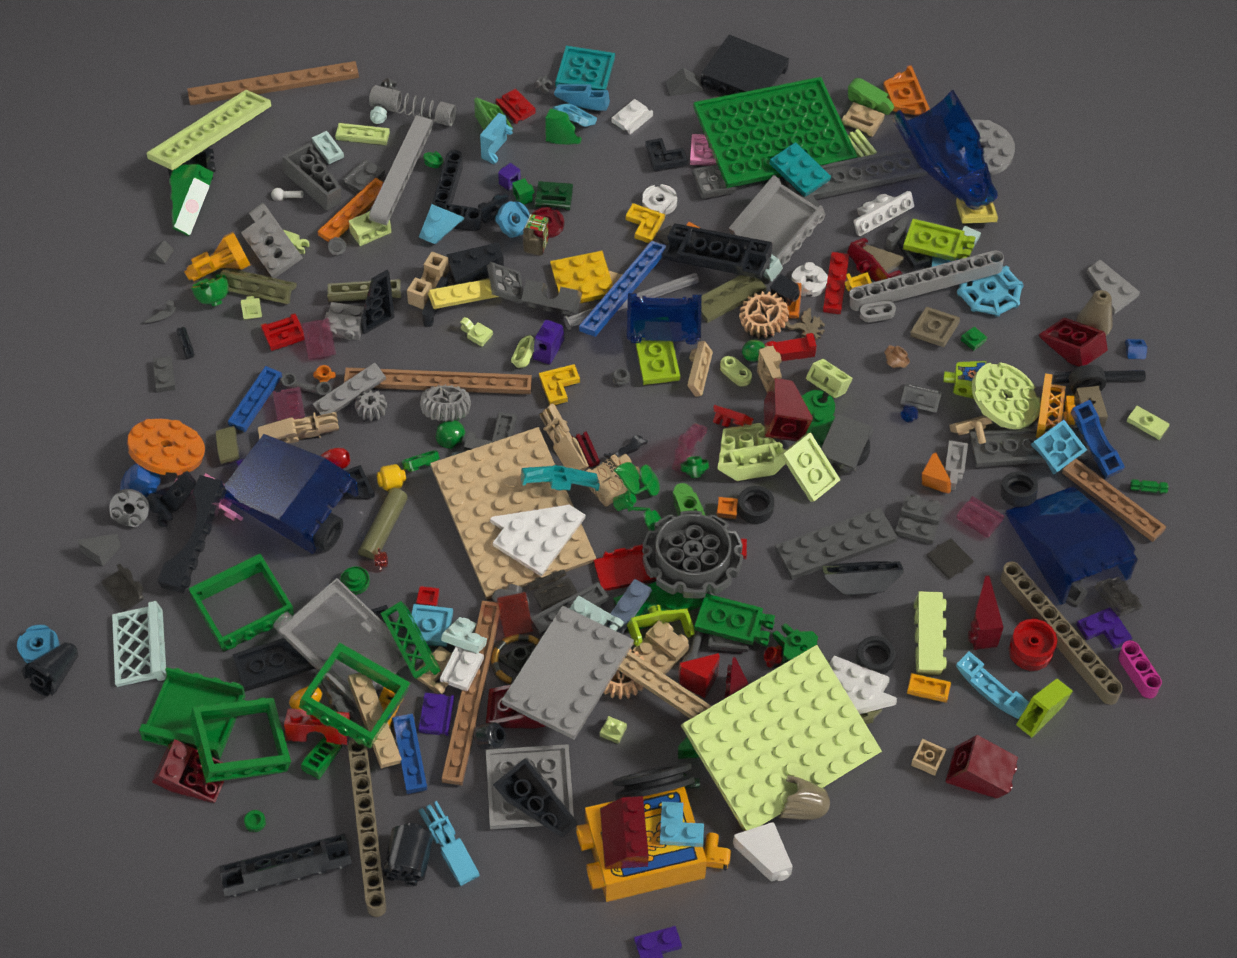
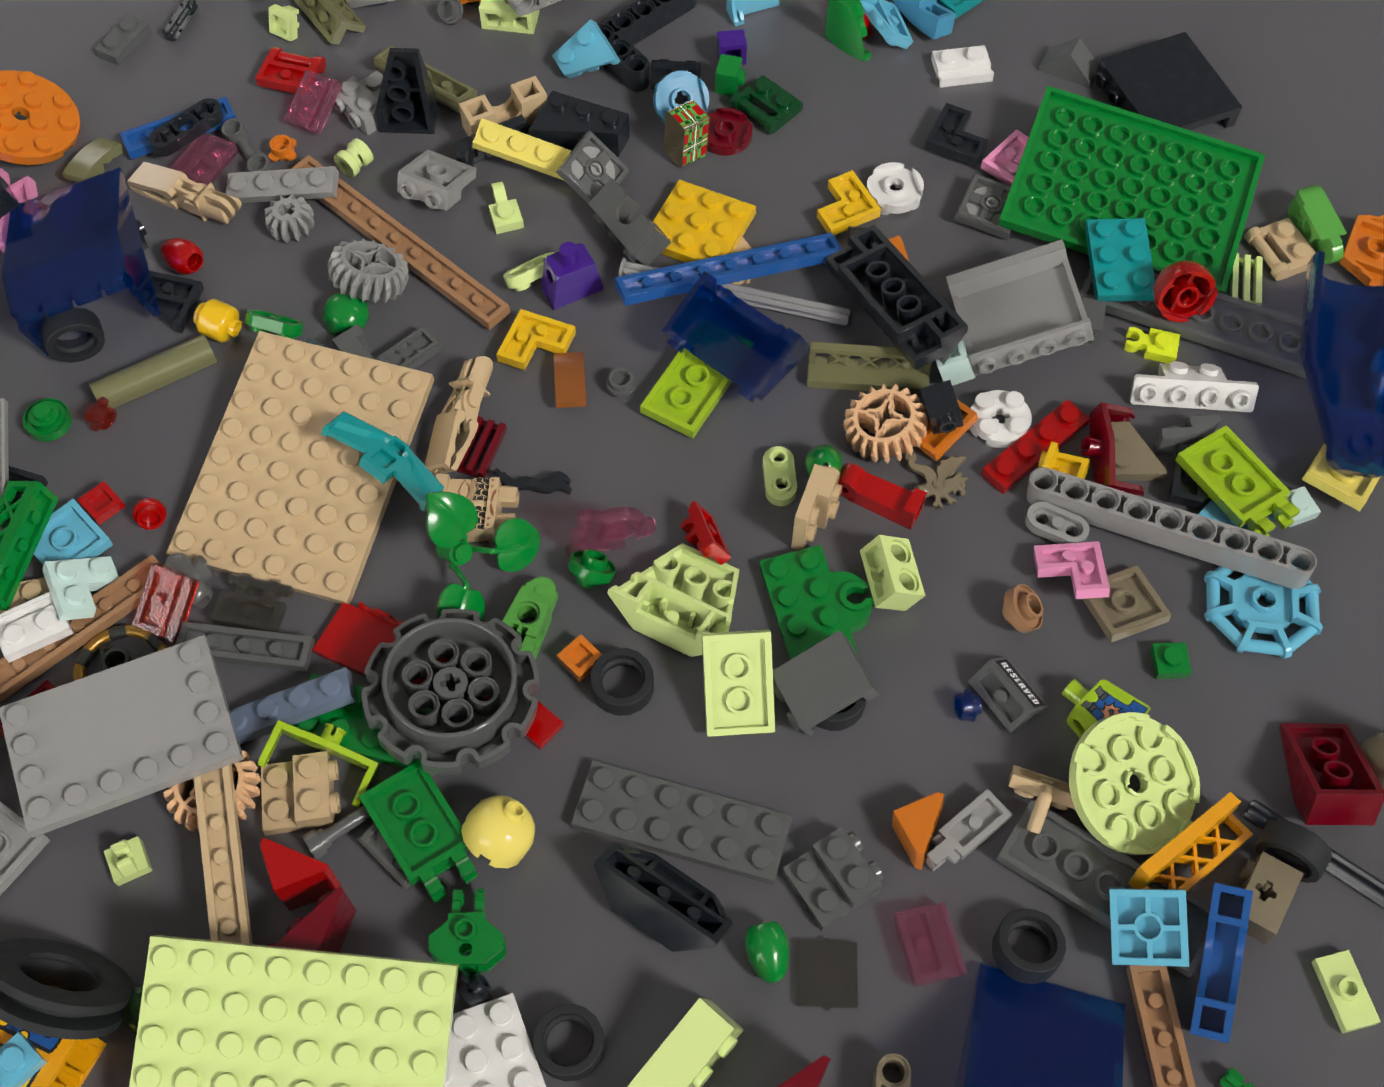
camera: 40 degrees right, 5 degrees up
white wing [490,505,586,577] -> none
light aqua plate [569,595,624,631] -> none
tan hinge [687,341,713,397] -> none
dark red slope [764,378,813,442] -> none
red plate [764,645,783,668] -> none
light orange plate [1062,396,1076,425] -> none
none -> red plate [133,498,167,530]
none -> black beam [149,98,224,157]
none -> yellowish green wheel [333,138,374,178]
none -> light grey plate [397,150,476,211]
none -> light yellow cylinder [461,795,535,869]
none -> dark orange slope [553,352,587,408]
none -> green animal [745,921,789,983]
none -> bright pink plate [1033,541,1110,599]
none -> neon yellow plate [1124,327,1180,364]
none -> red cylinder [1153,260,1218,322]

